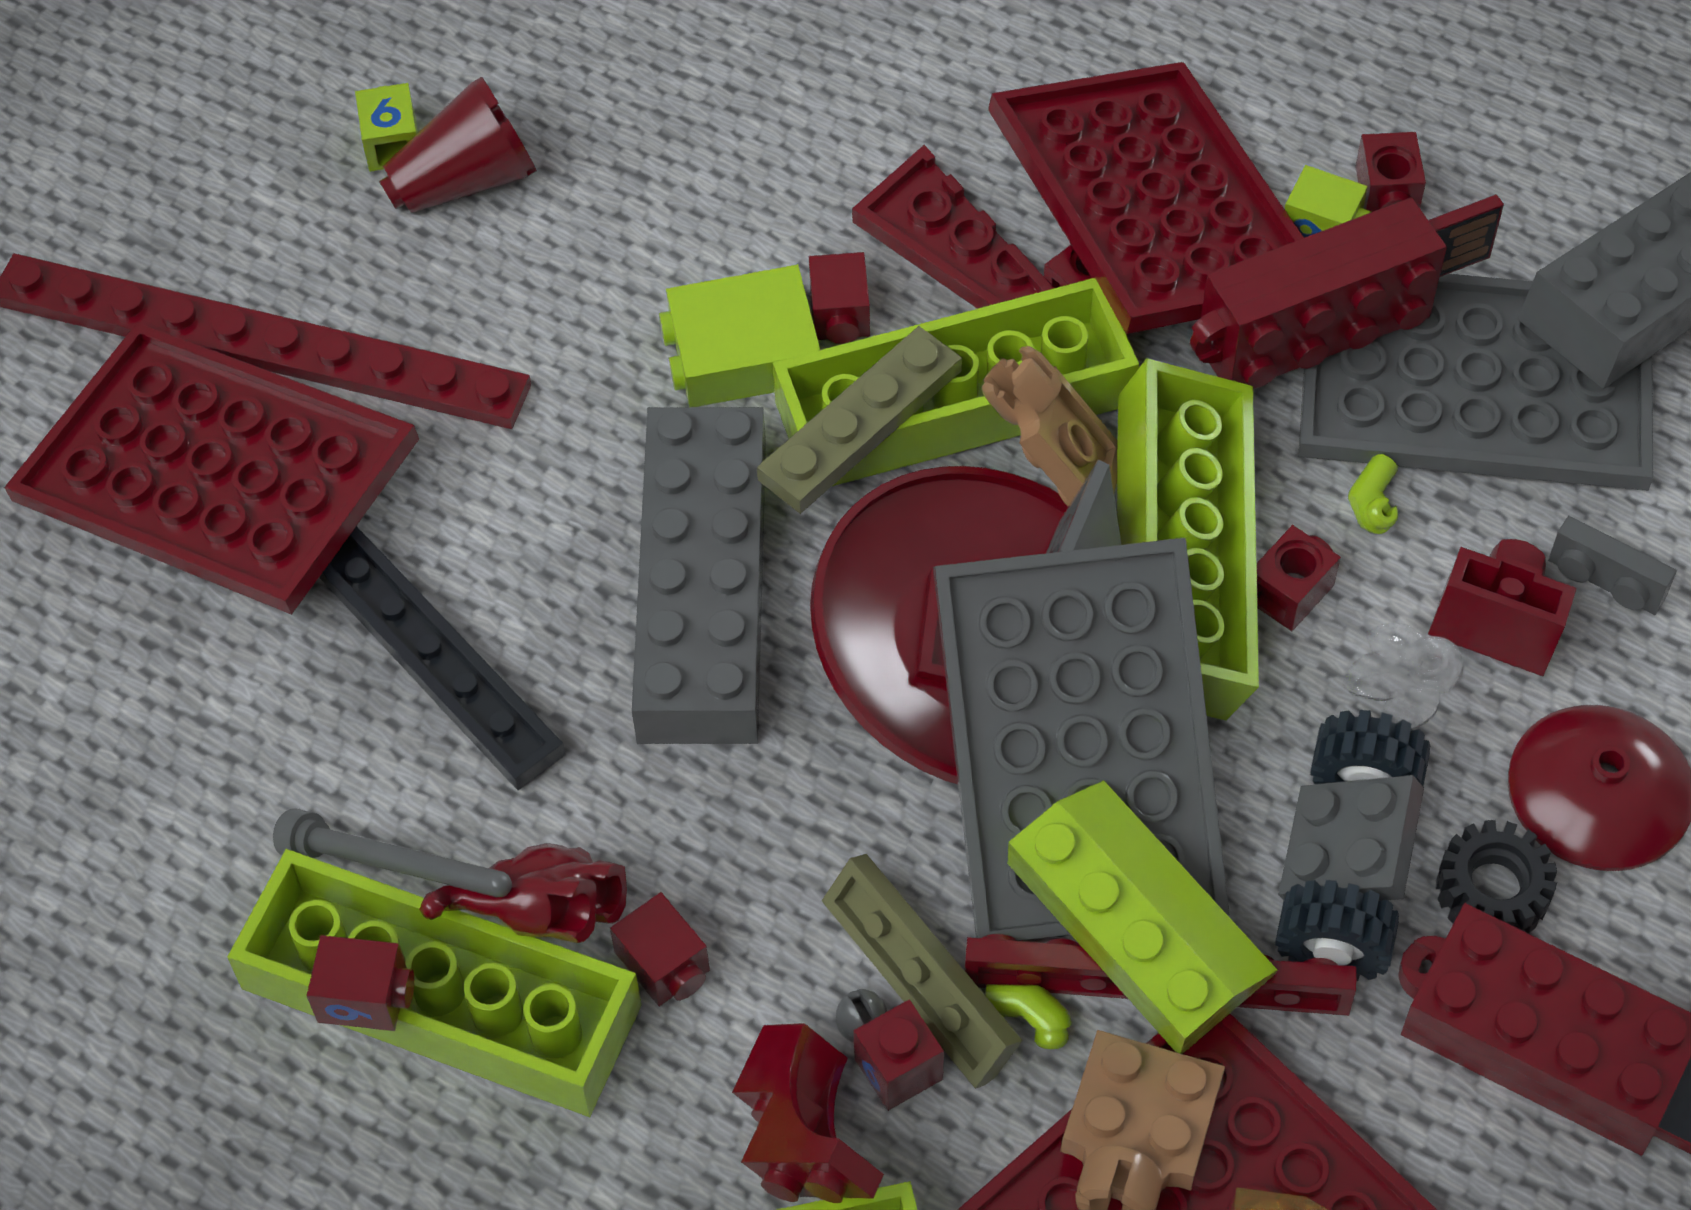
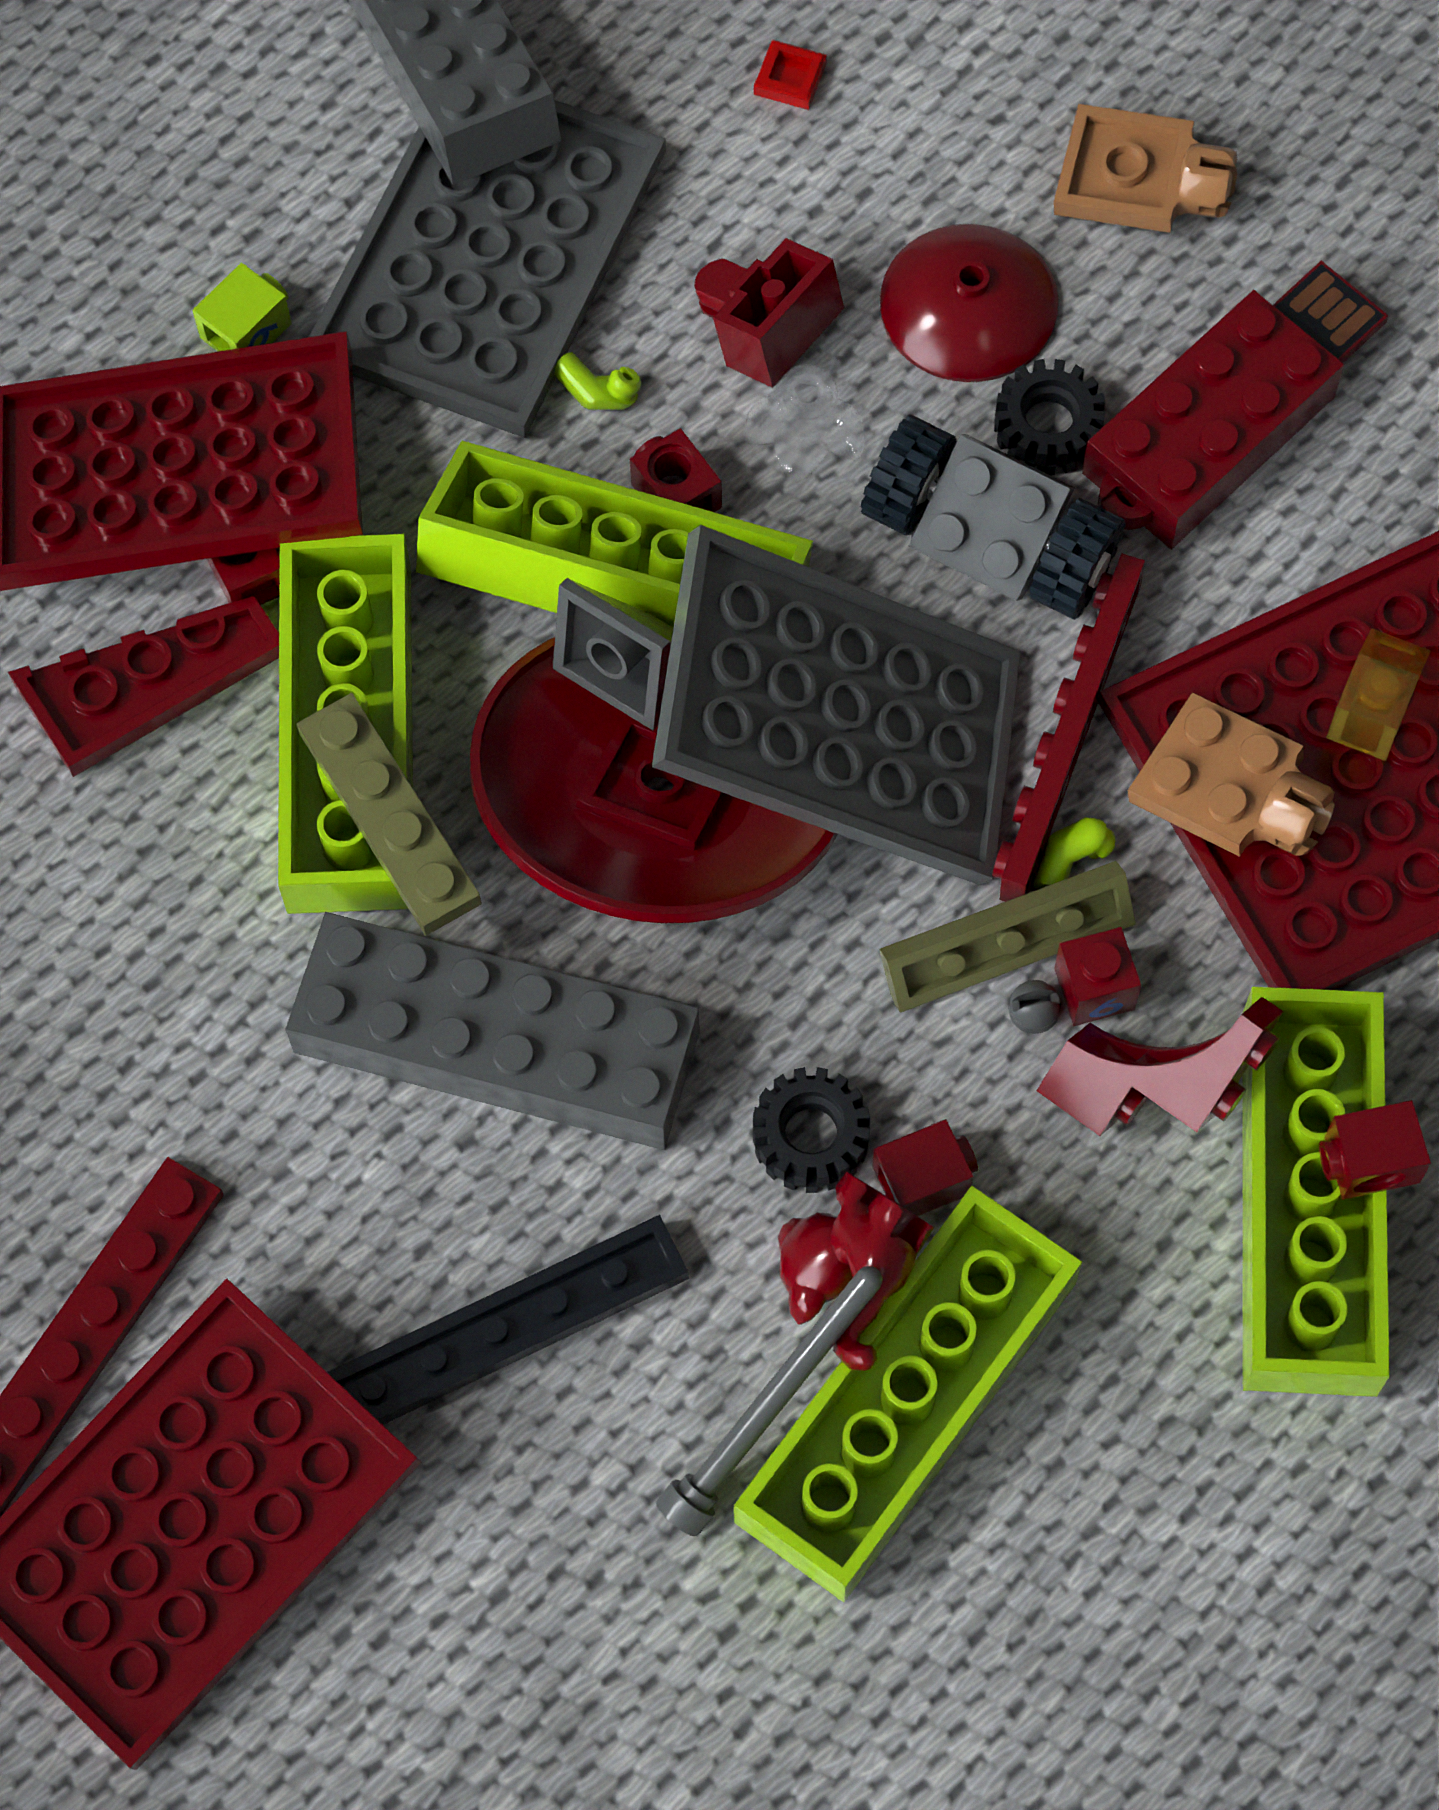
camera: 75 degrees left, 10 degrees up
dark red brick [306,935,415,1031] -> none
lime brick [659,264,820,407] -> none
dark red brick [808,252,870,344] -> none
medium nougat plate [982,346,1117,507] -> none
lime slope [1007,780,1278,1054] -> none
dark red piece [1189,194,1504,389] -> none
dark red brick [1355,132,1426,212] -> none
dark grey plate [1548,515,1677,615] -> none
none -> black tyre [753,1067,870,1193]

